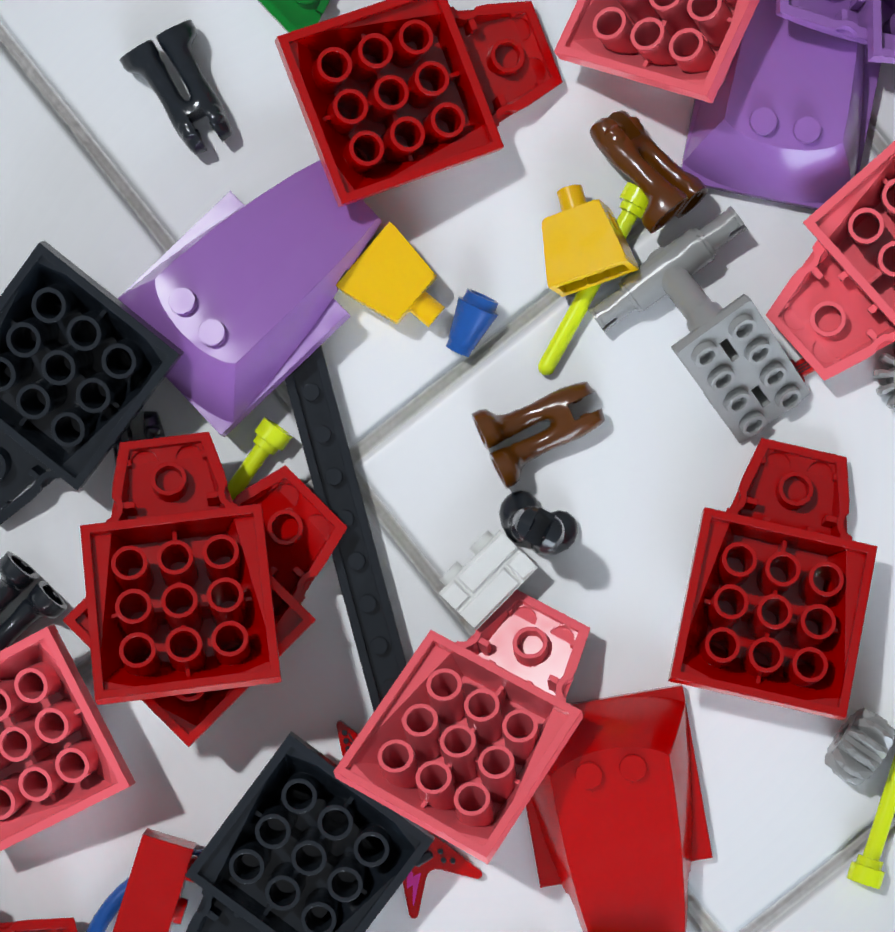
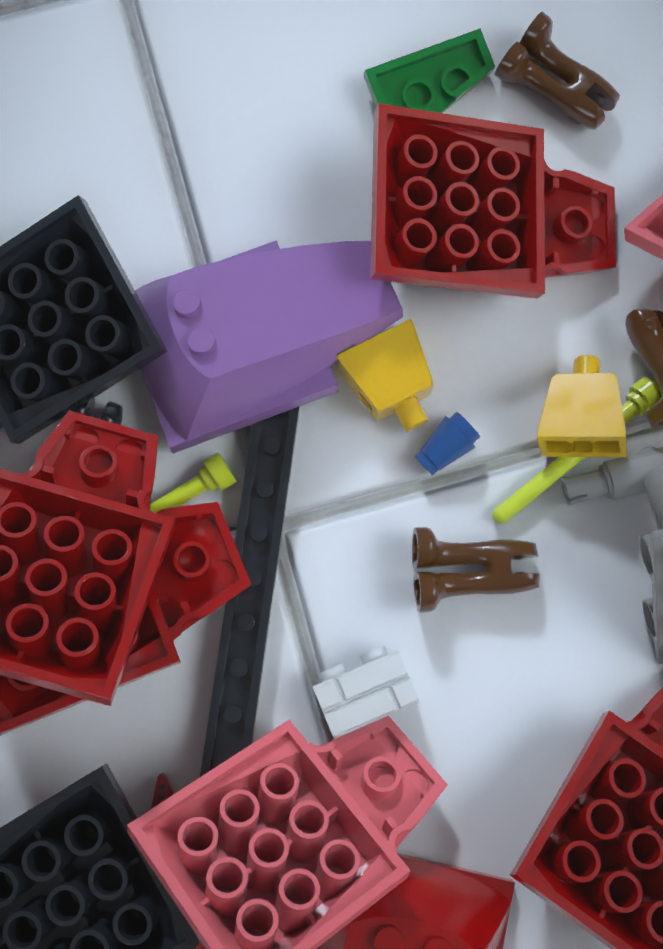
camera: 20 degrees right, 10 degrees down
black piece [119,20,232,155] -> none
black piece [499,490,578,555] -> none

